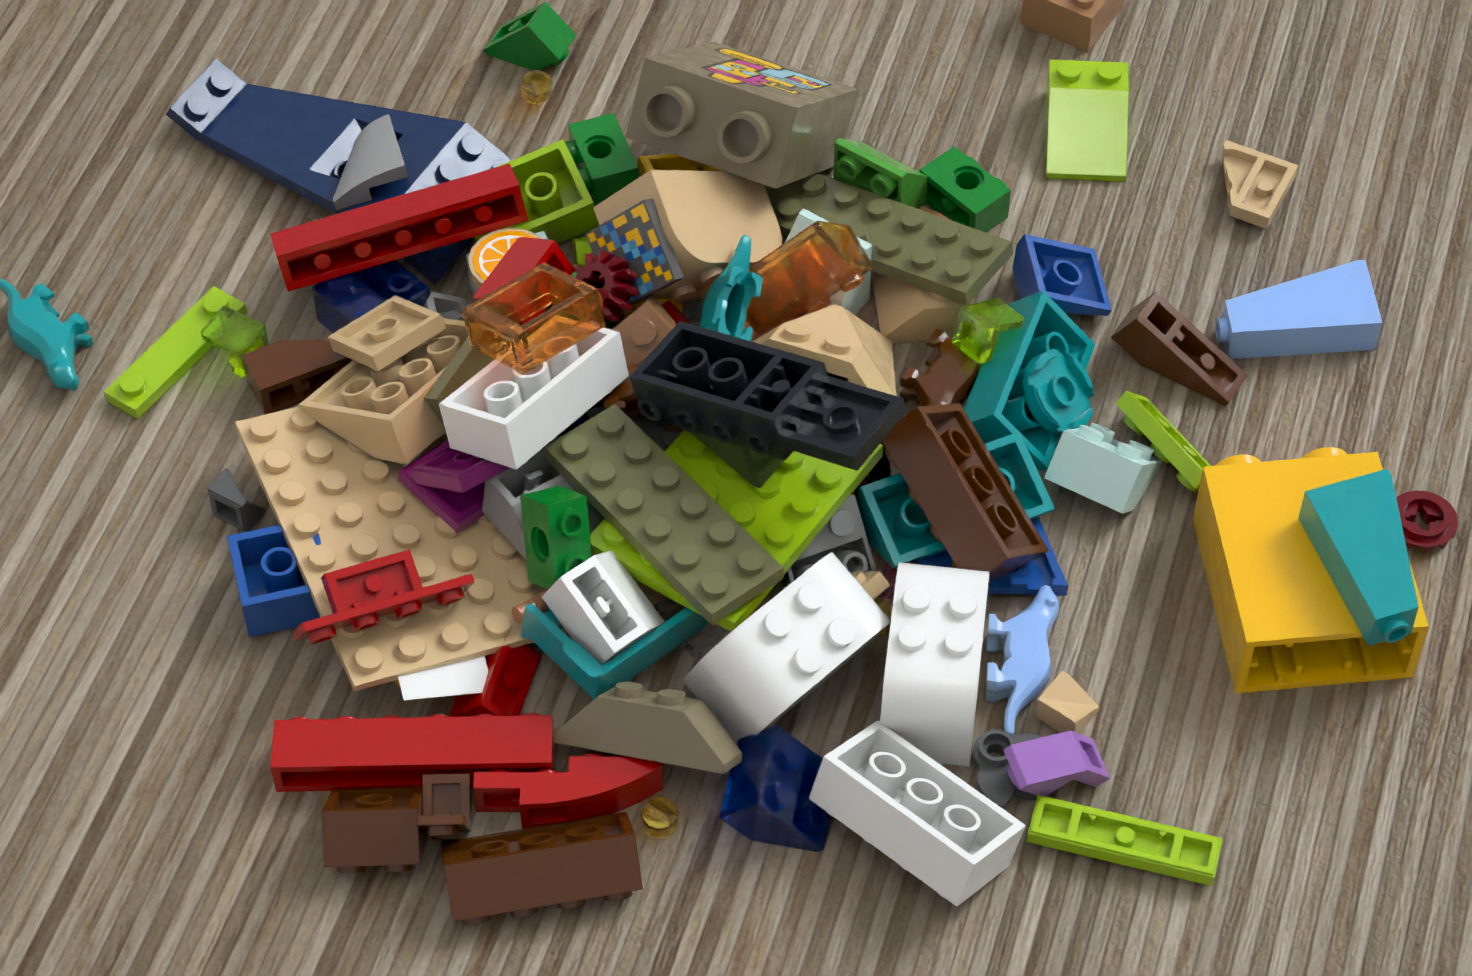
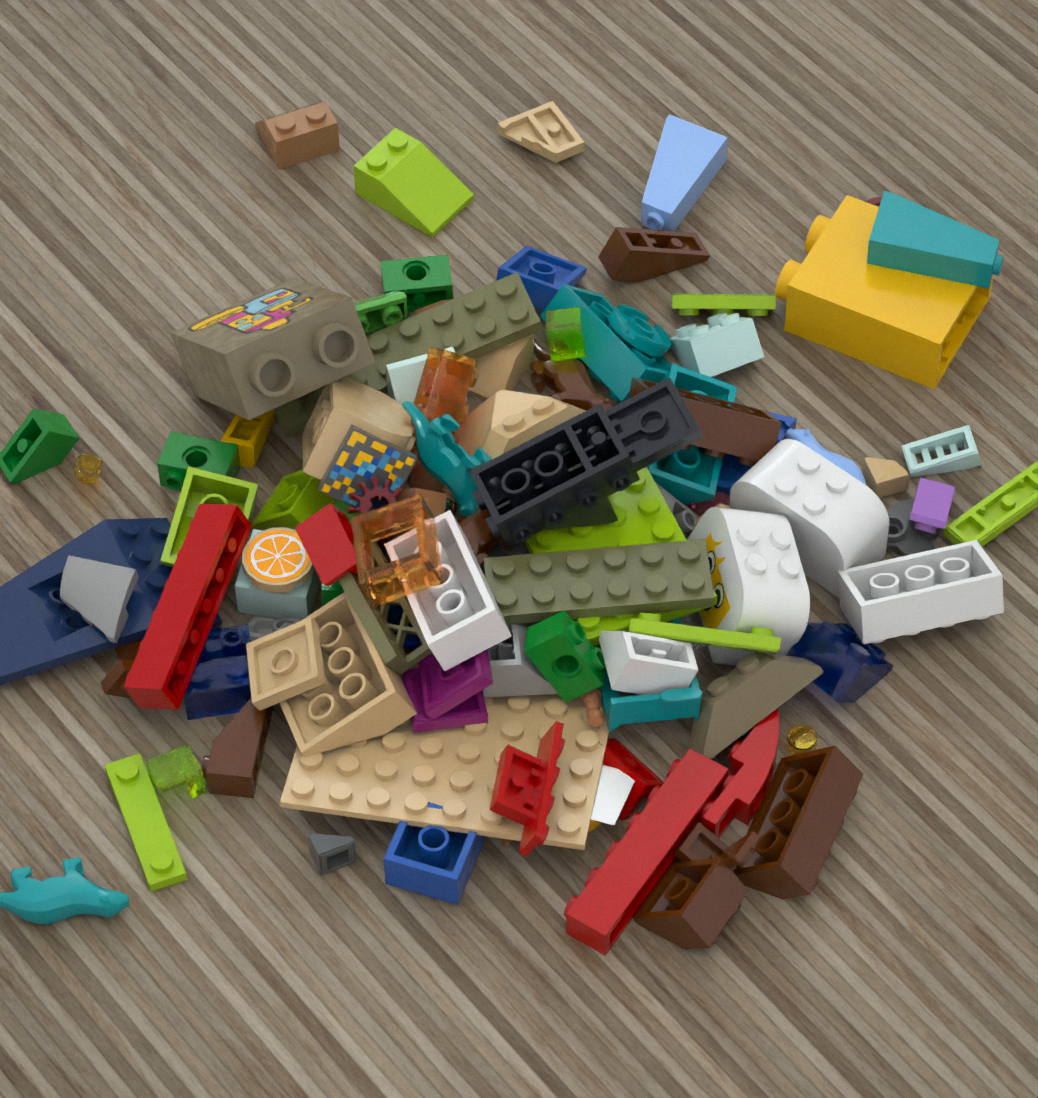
camera: 55 degrees left, 0 degrees up
none -> lime plate [629,612,781,654]
none -> light aqua slope [901,425,981,477]

